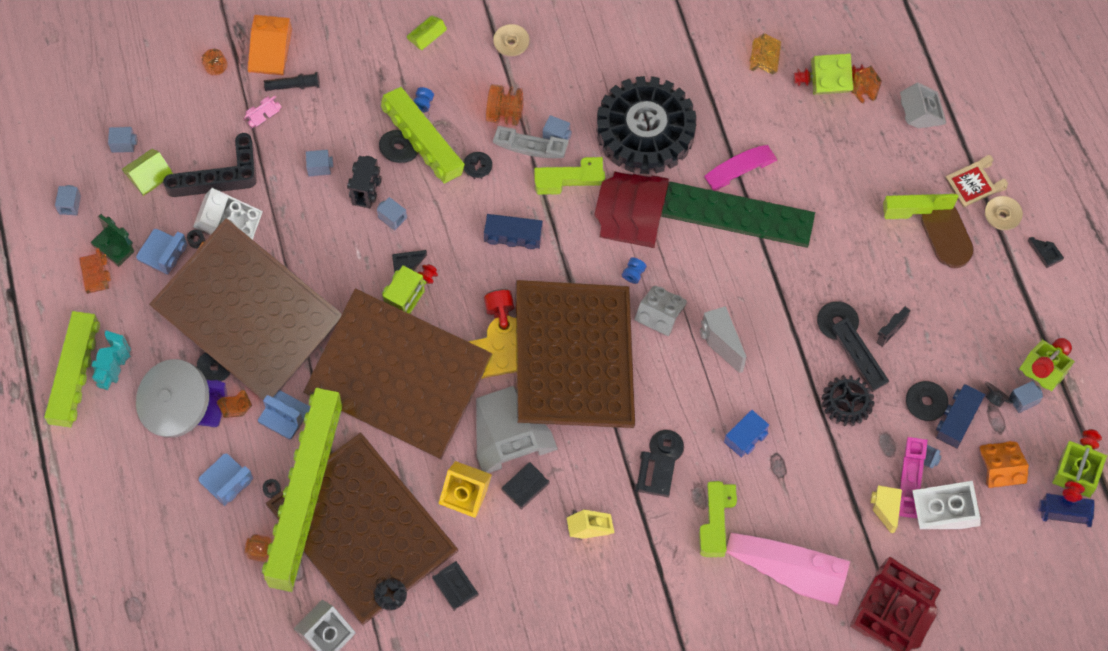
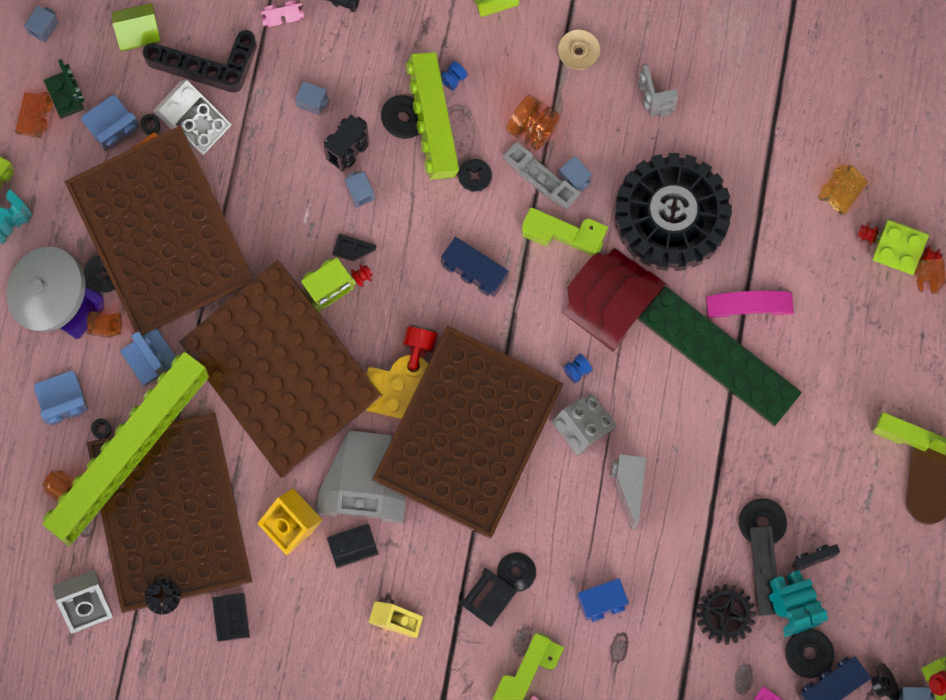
camera: 25 degrees right, 10 degrees up
none -> light grey bracket [638,64,678,117]
none -> teal hips [769,570,829,638]

